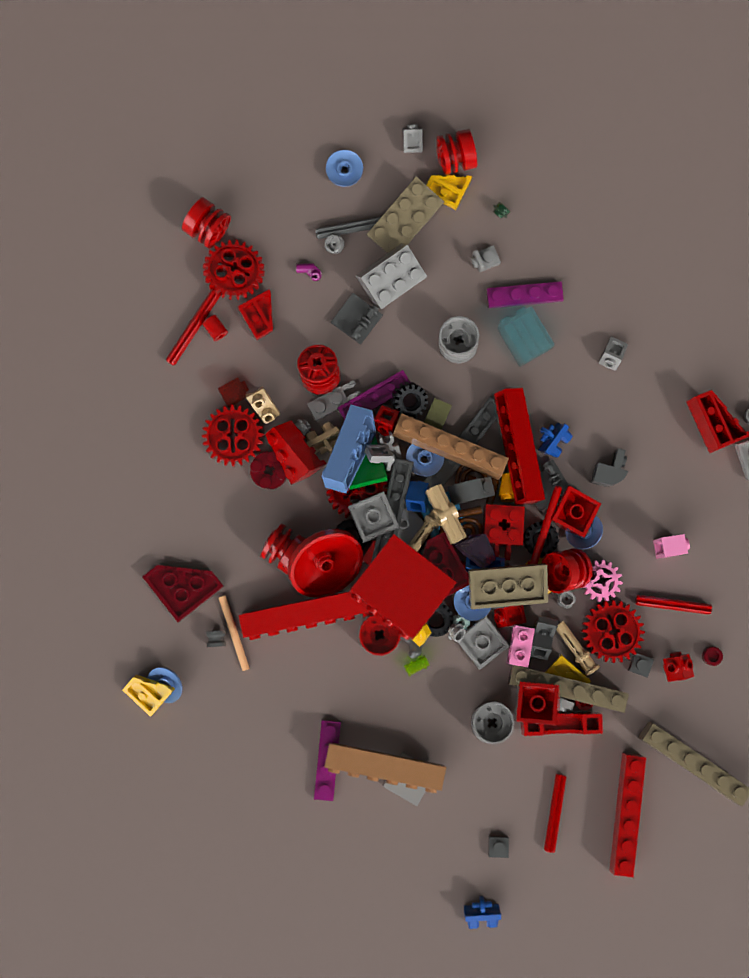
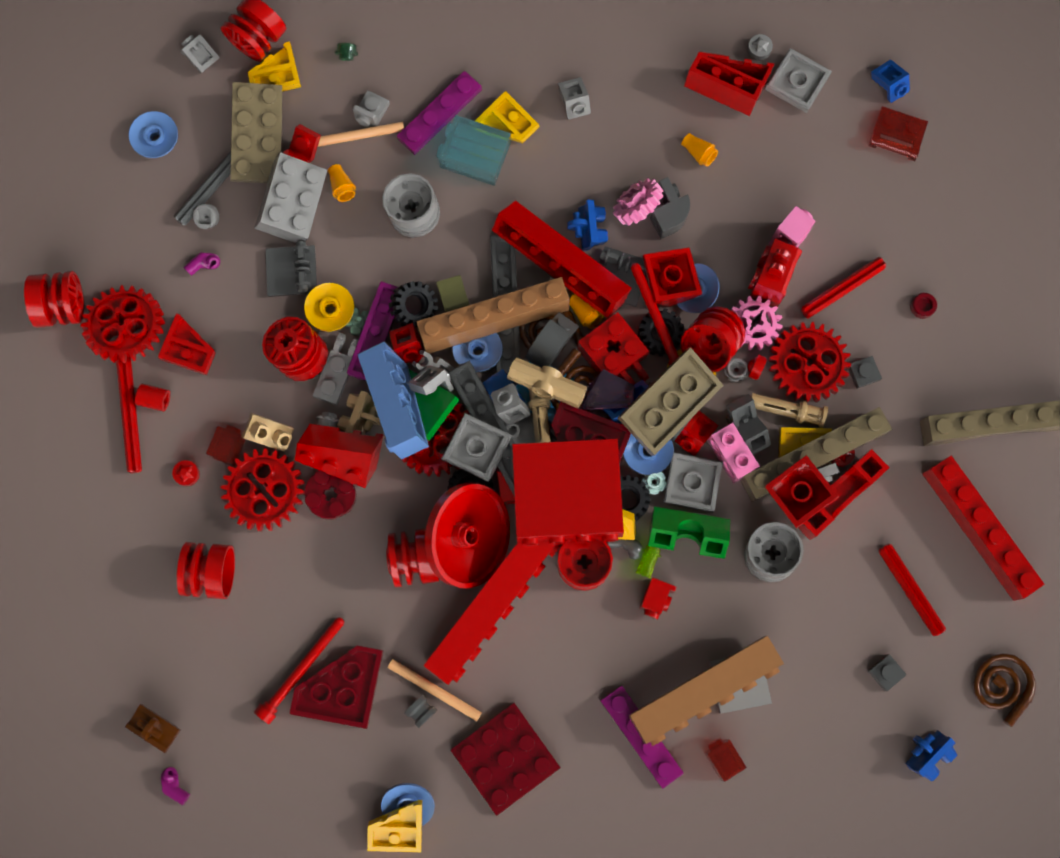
camera: 35 degrees left, 5 degrees down
light grey plate [448,623,466,642] -> none
red brick [663,651,694,682] -> none
none -> reddish brown hips [125,704,181,753]
none -> magenta arm [161,767,190,806]
none -> red tile [172,460,200,487]
none -> red wheel [177,542,235,599]
none -> red piece [253,617,344,725]
none -> red bracket [283,124,321,163]
none -> yellow dish [304,283,354,332]
none -> light nougat bar [318,122,404,147]
none -> light orange cone [328,164,356,202]
none -> sand green plant [345,308,369,336]
none -> dark red plate [450,703,561,816]
none -> yellow wing [472,91,540,144]
none -> light grey bracket [491,383,531,425]
none -> bright pink gear [613,178,663,226]
none -> red brick [640,577,677,620]
none -> green arch [648,507,730,559]
none -> light orange cone [681,133,718,167]
none -> clear red brick [704,737,747,782]
none -> red tile [747,354,767,380]
none -> red hinge [748,239,802,307]
none -> reddish brown piece [973,653,1036,727]

